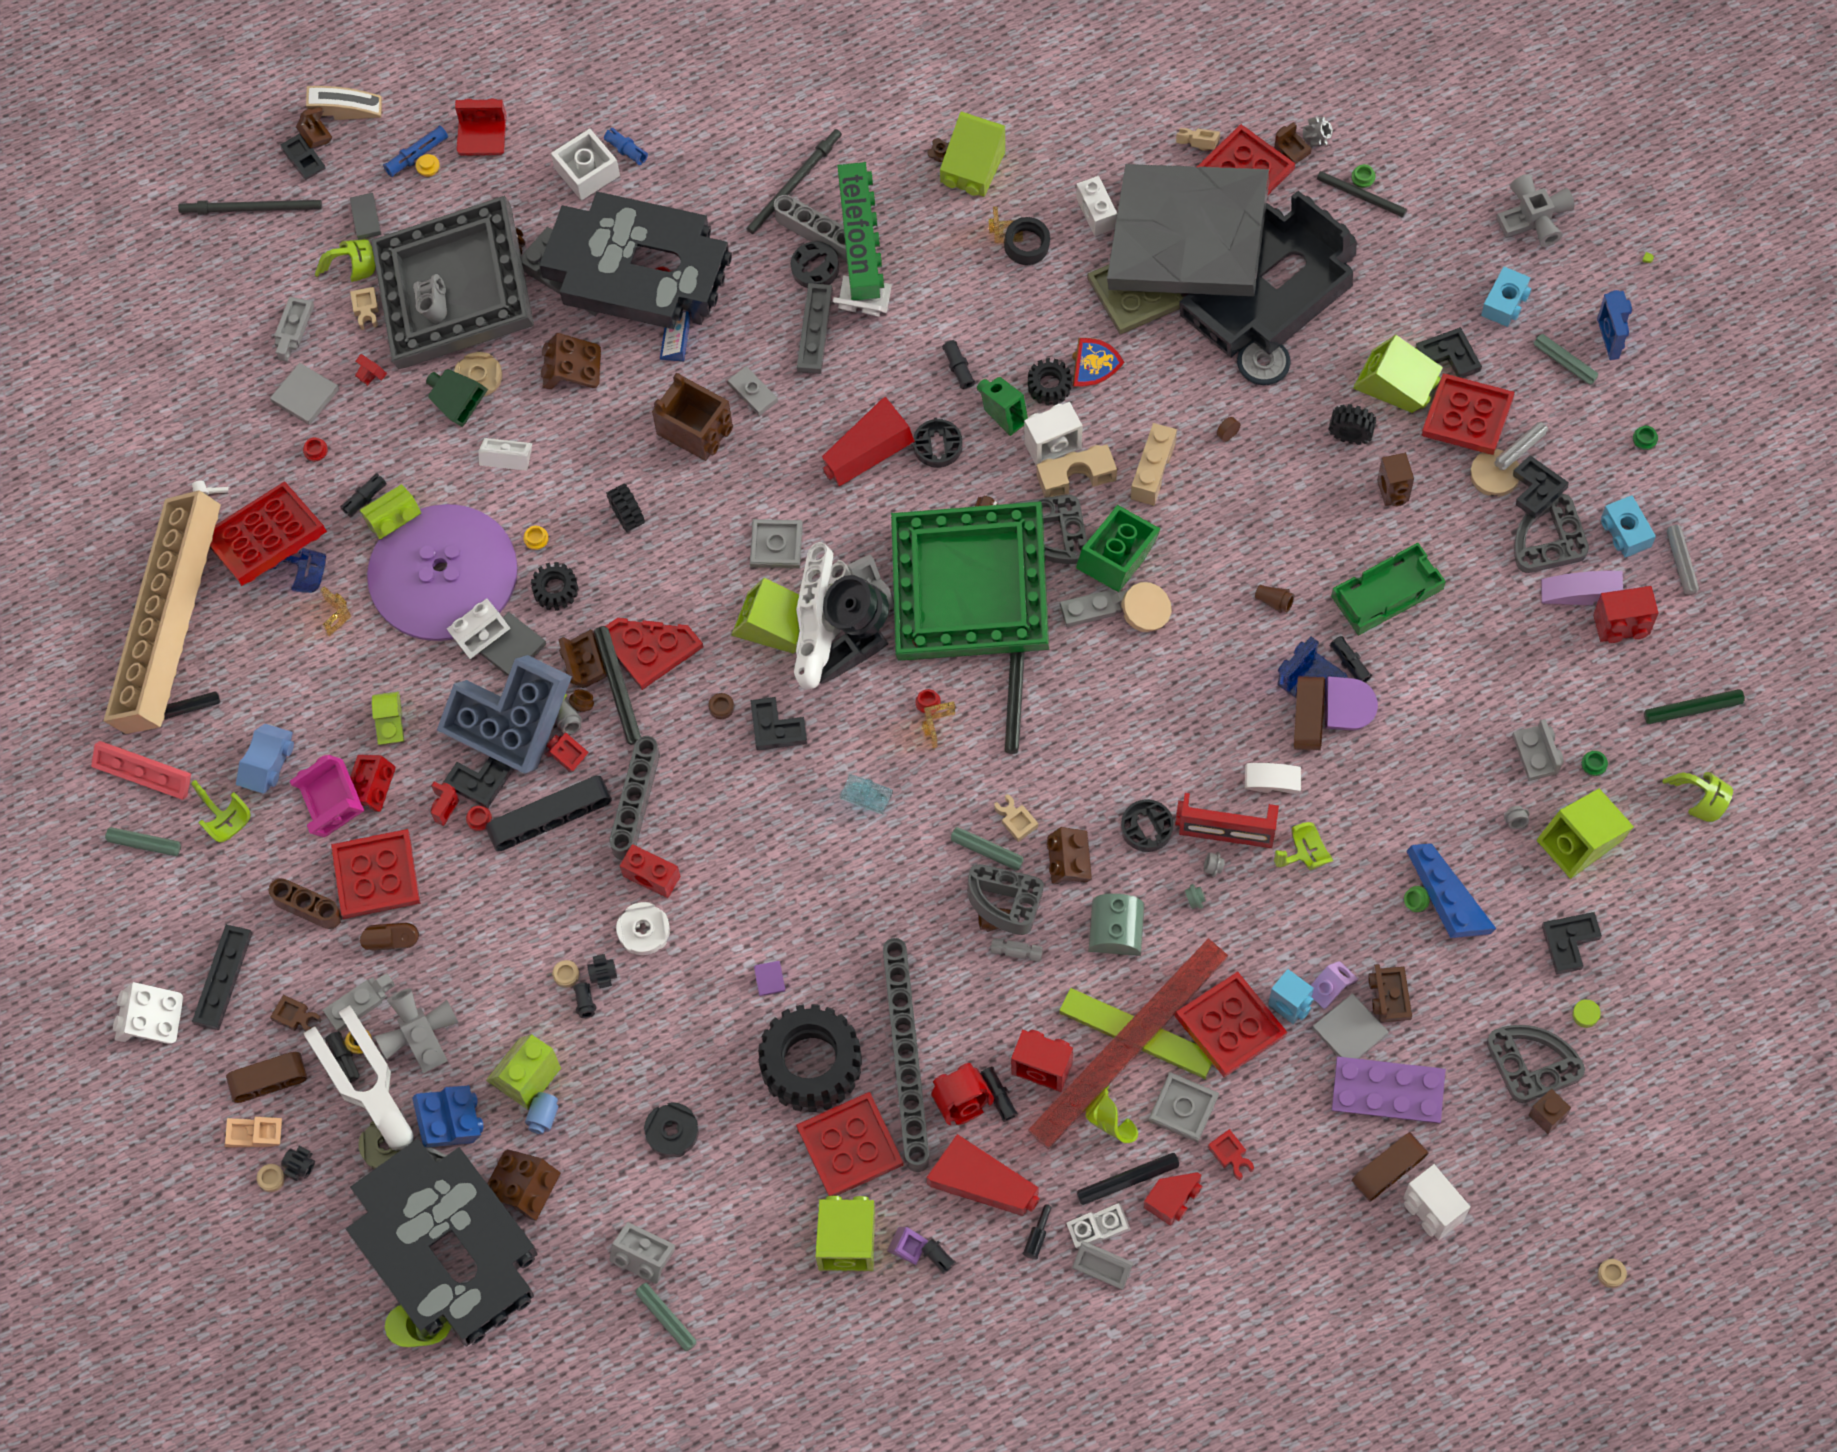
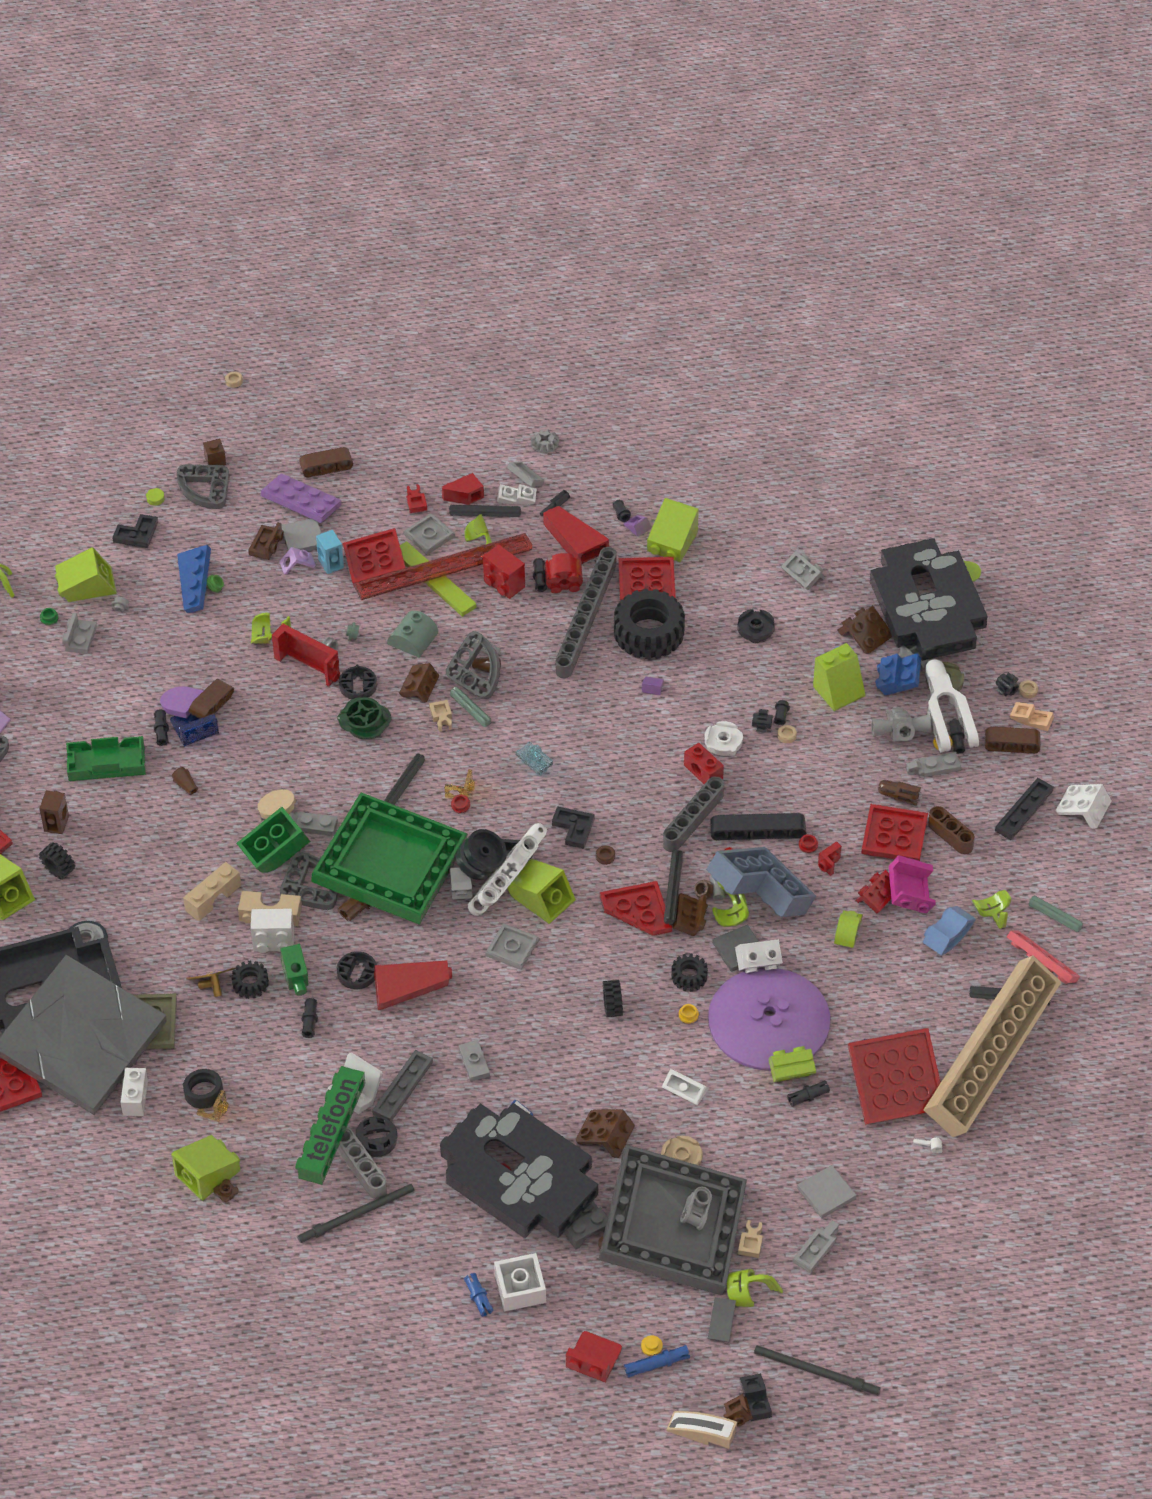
camera: 160 degrees left, 15 degrees down
reddish brown plate [270,995,322,1032] -> none
red plate [303,437,328,461] -> none
clear yellow bracket [320,586,351,637] -> none
red tile [355,354,387,386] -> none
dark green torso [426,369,488,427] -> none
black plate [443,756,514,808] -> none
sand green axle [635,1283,697,1351] -> none
reddish brown container [652,373,733,461] -> none
tan plate [1176,128,1220,151] -> none
reddish brown tile [1217,417,1241,442] -> none
white slope [1245,763,1301,794] -> none
white brick [1403,1164,1470,1240] -> none
none -> dark green piece [337,697,392,739]
none -> light grey gear [531,429,559,453]

